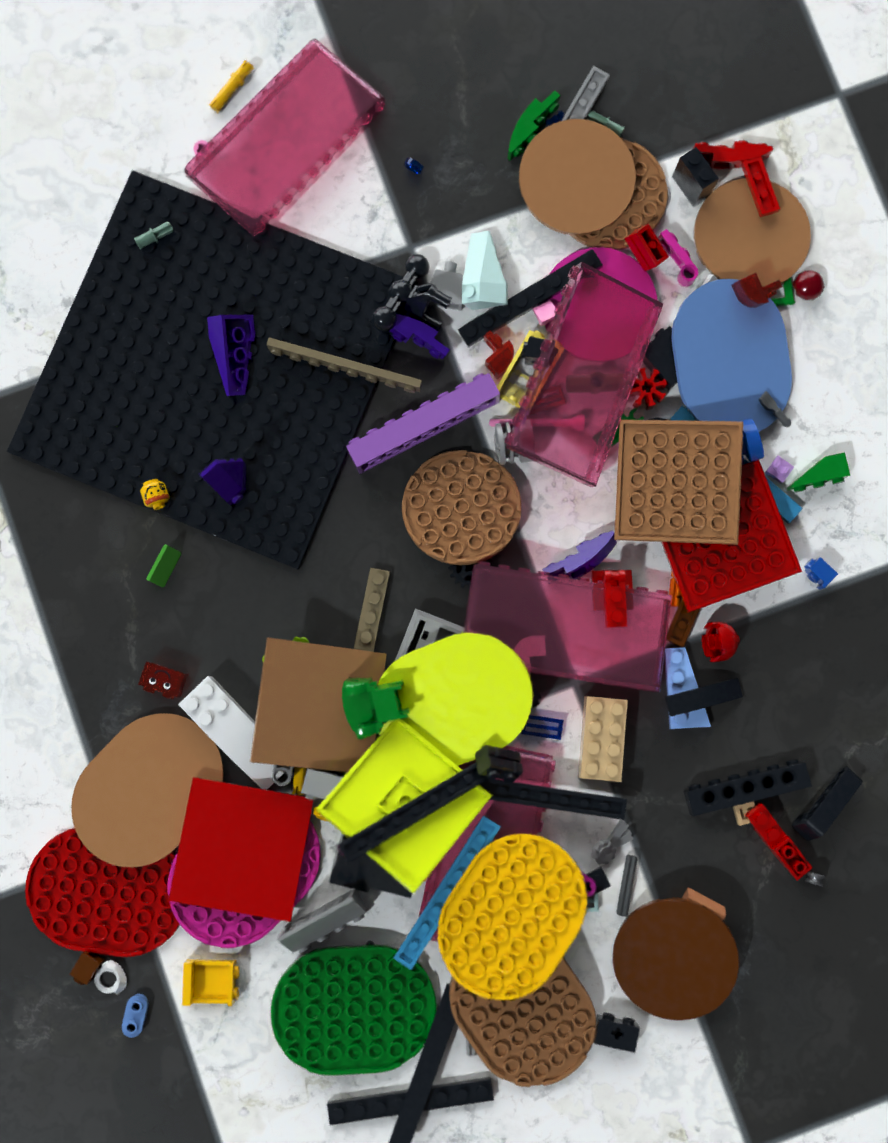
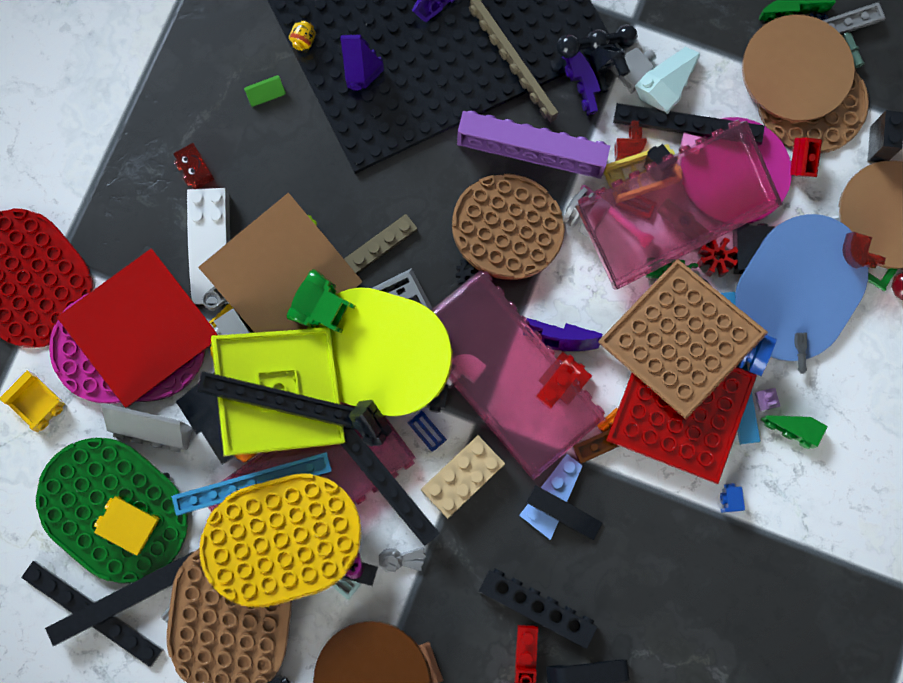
camera: 40 degrees right, 5 degrees down
medium nougat tile [71,713,224,867] -> none
dark grey axle [616,855,637,916] -> none
dark pink plate [658,229,698,287] -> none
red cylinder [702,622,740,662] -> none
tan plate [733,801,755,826] -> none
none -> yellow panel [94,496,160,555]

